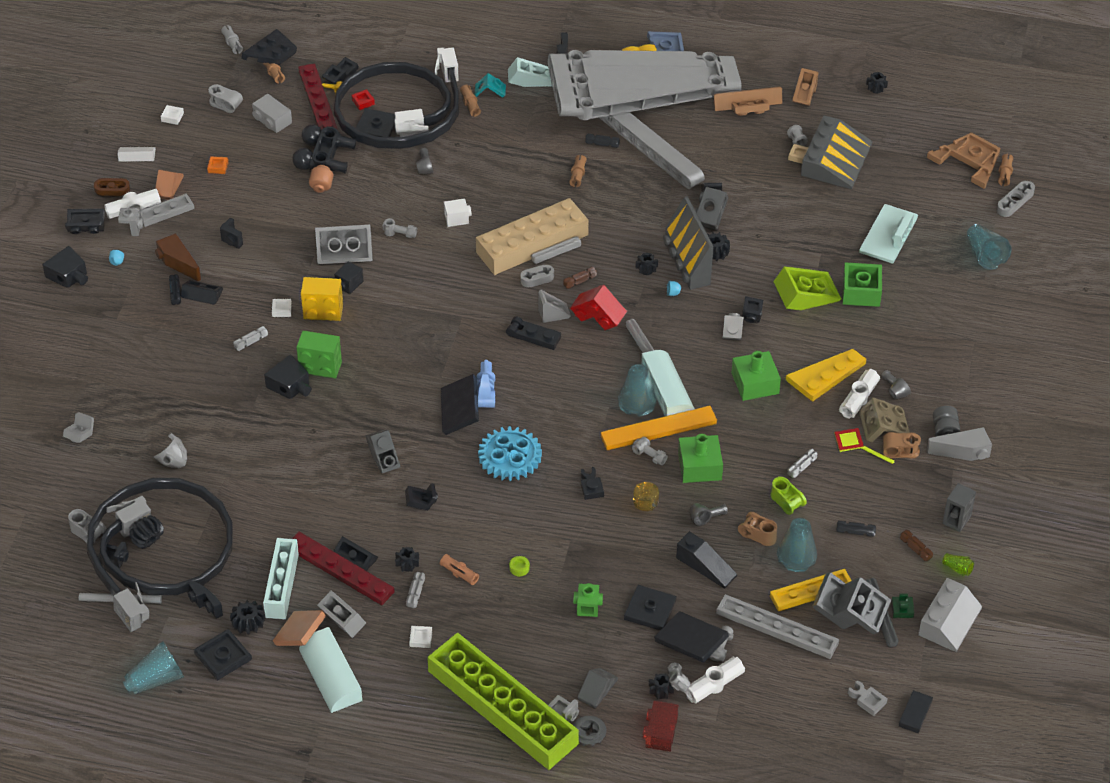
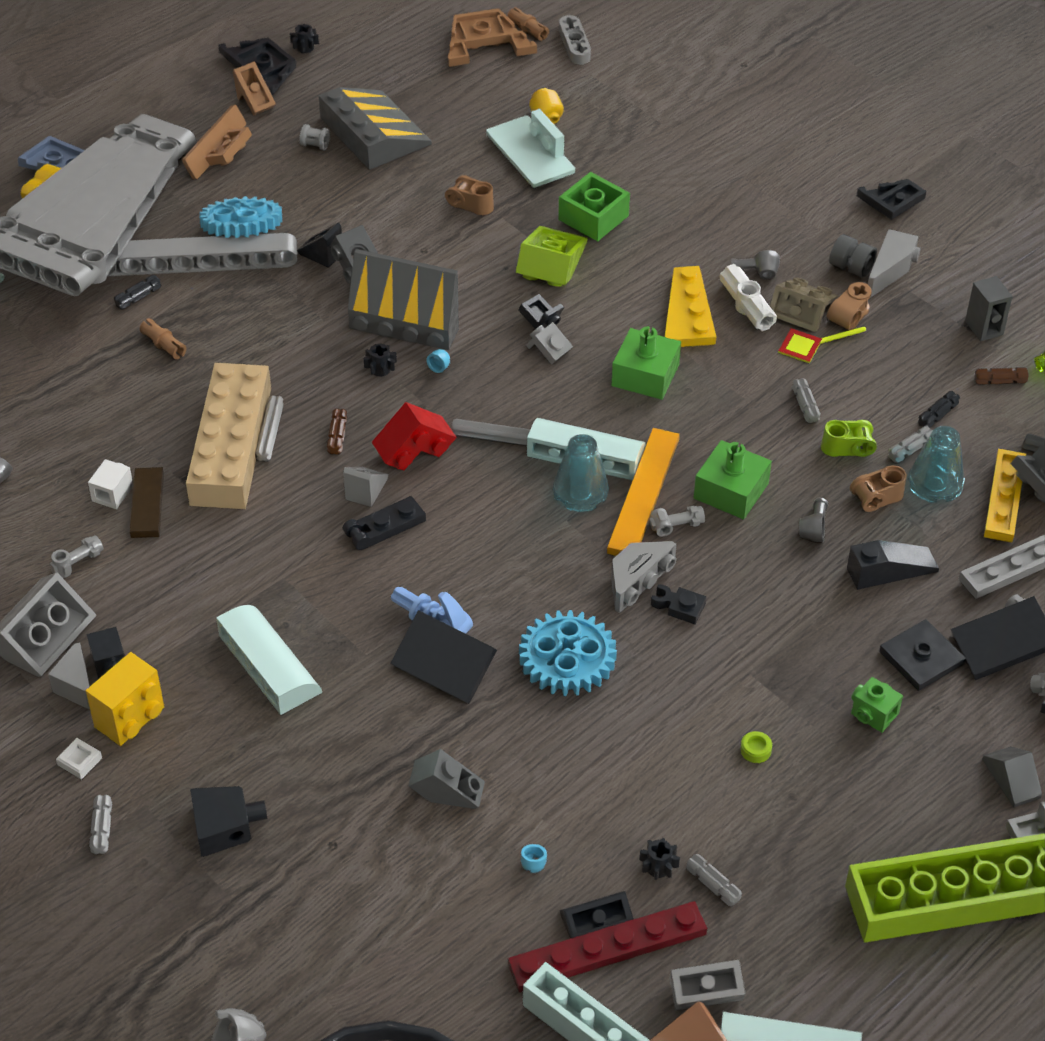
camera: 55 degrees left, 0 degrees up
bright green brick [297,331,342,378] -> none
black bracket [405,484,438,511] -> none
white tile [409,626,432,648] -> none
nougat pin [440,554,479,585] -> none
light grey beam [520,265,554,288] -> none
clear yellow head [633,482,659,511] -> none
tan plate [788,144,808,164] -> none
clear light blue cone [967,224,1012,270] -> none
none -> light grey slope [48,643,90,709]
none -> dark brown tile [130,467,164,538]
none -> medium azure gear [200,196,283,238]
none -> light aqua brick [216,605,322,715]
none -> black wing [218,38,296,95]
none -> medium nougat piece [445,175,494,215]
none -> medium azure hinge [521,844,547,873]
none -> yellow head [529,88,564,124]
none -> light grey slope [611,541,677,613]
none -> black wing [856,179,927,220]
none -> light grey axle [888,426,934,463]

